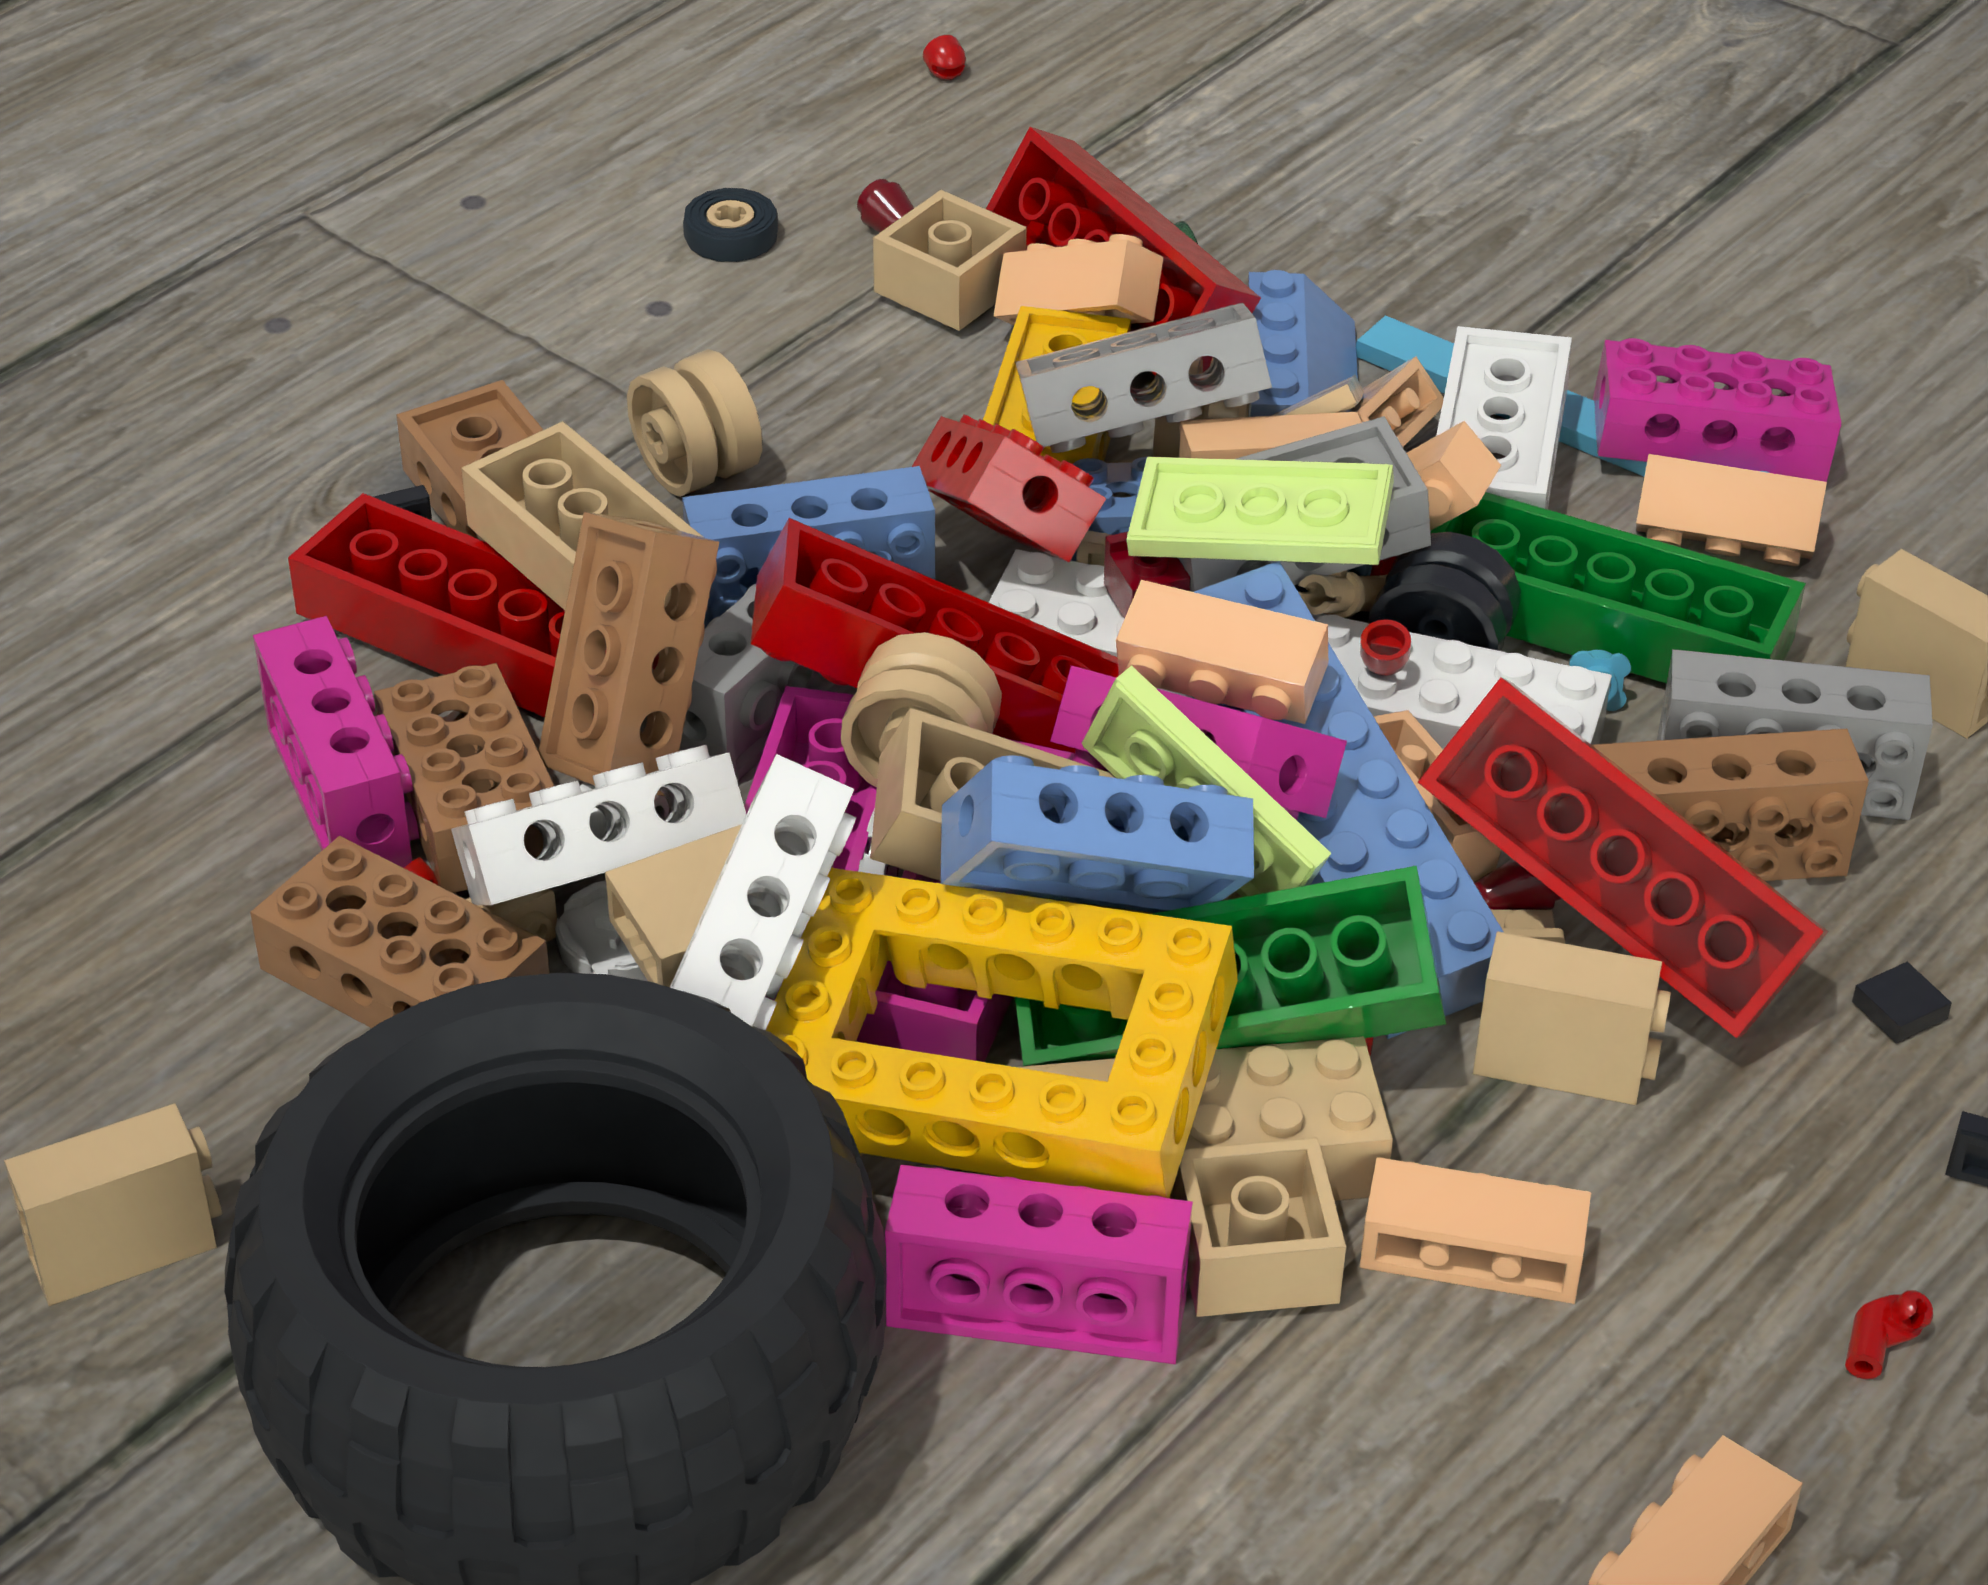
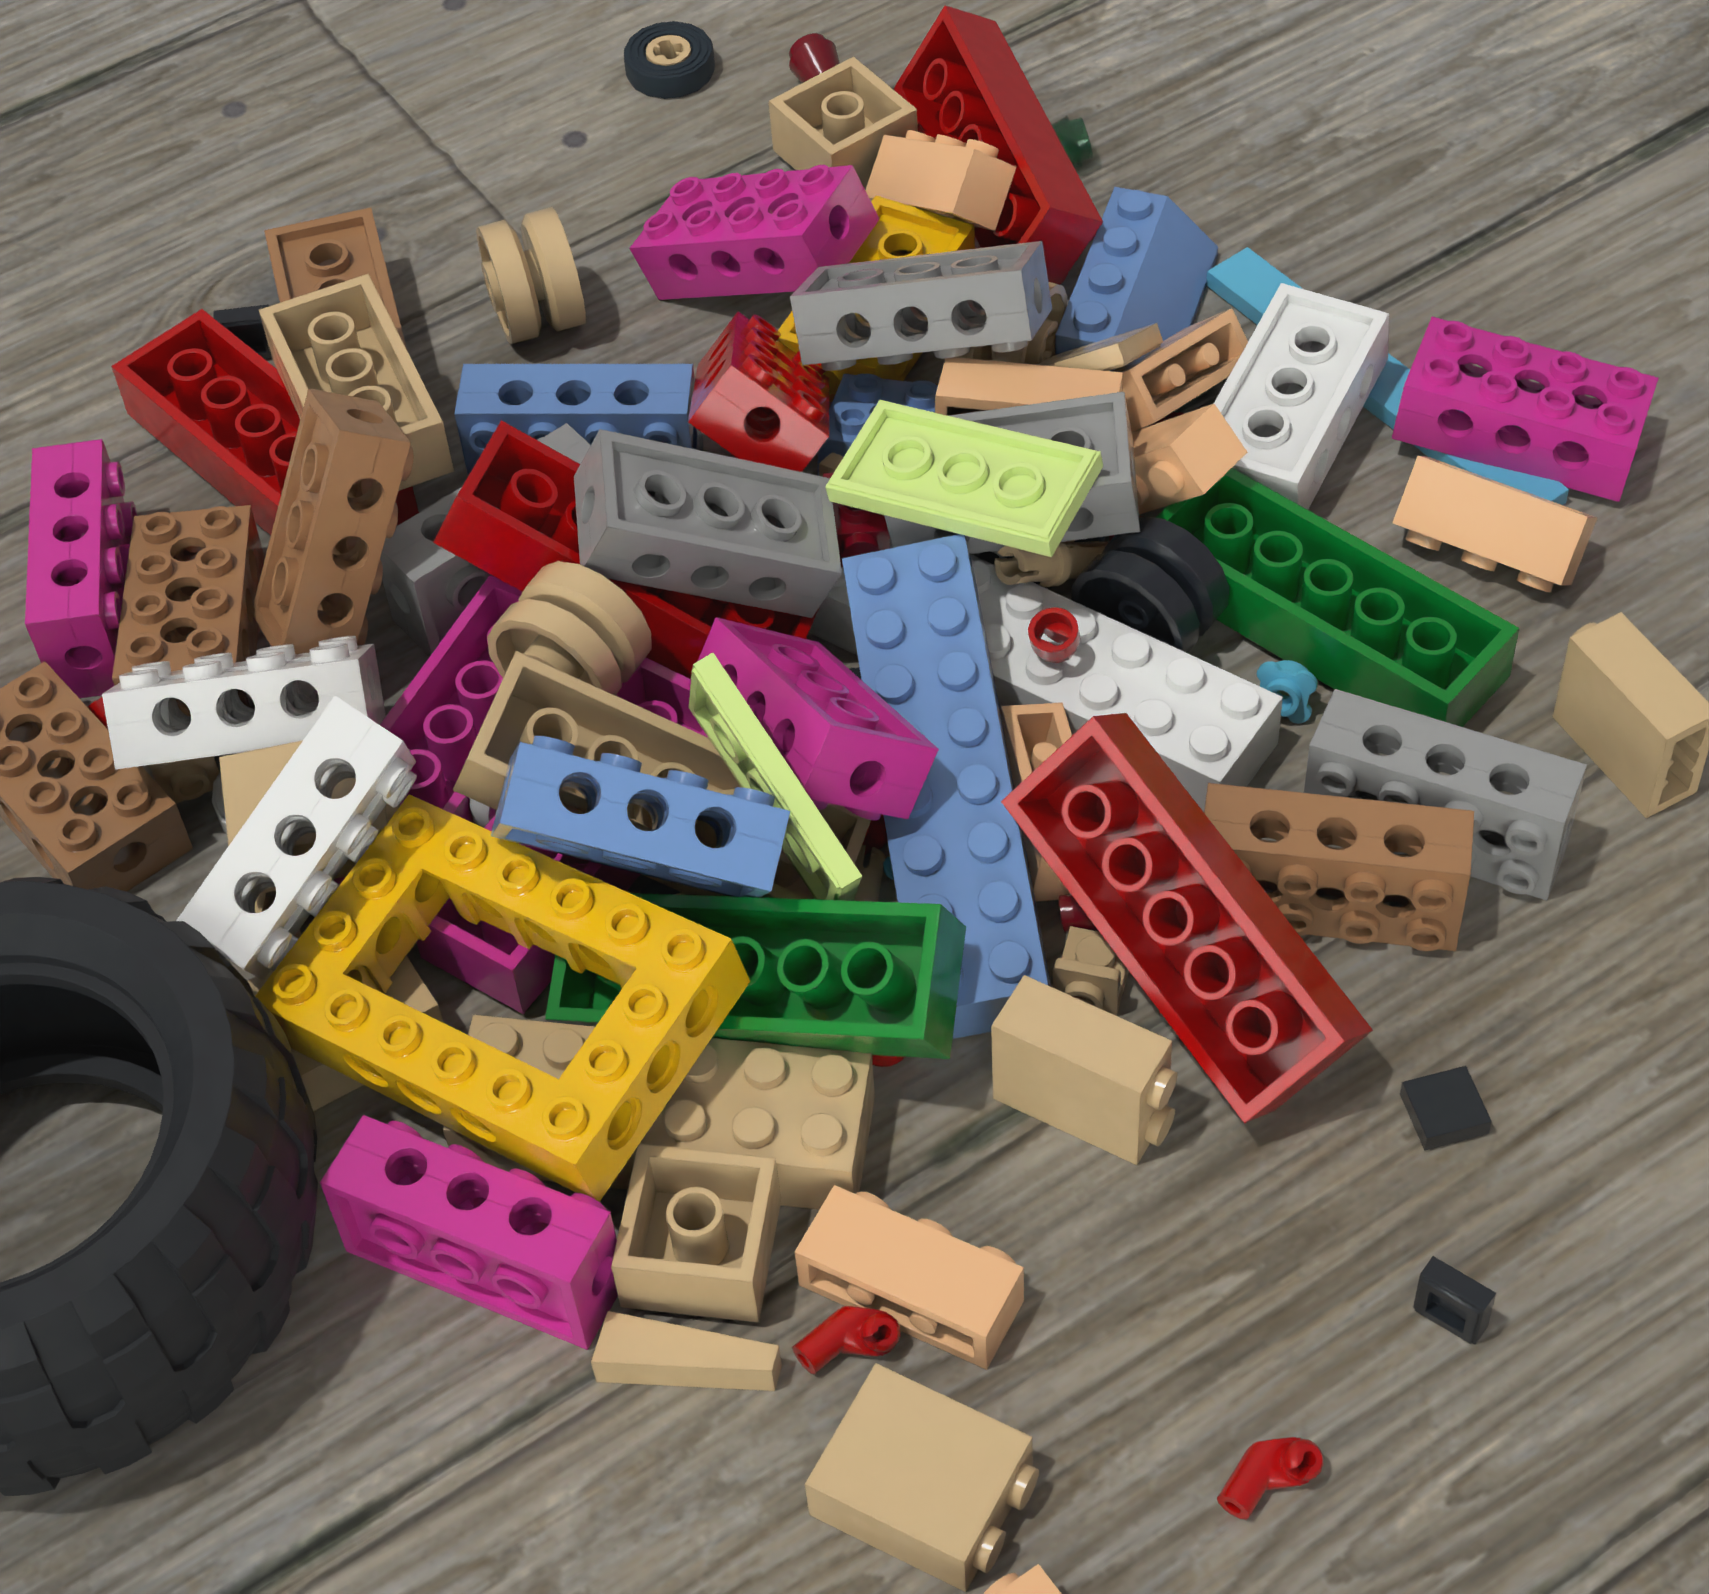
camera: 20 degrees right, 10 degrees up
light nougat brick [1116,580,1329,724] -> none
none -> light grey brick [574,429,842,618]
none -> tan piece [591,1311,782,1391]
none -> dark pink brick [629,165,879,300]
none -> red arm [792,1306,901,1375]
none -> tan brick [805,1363,1039,1592]

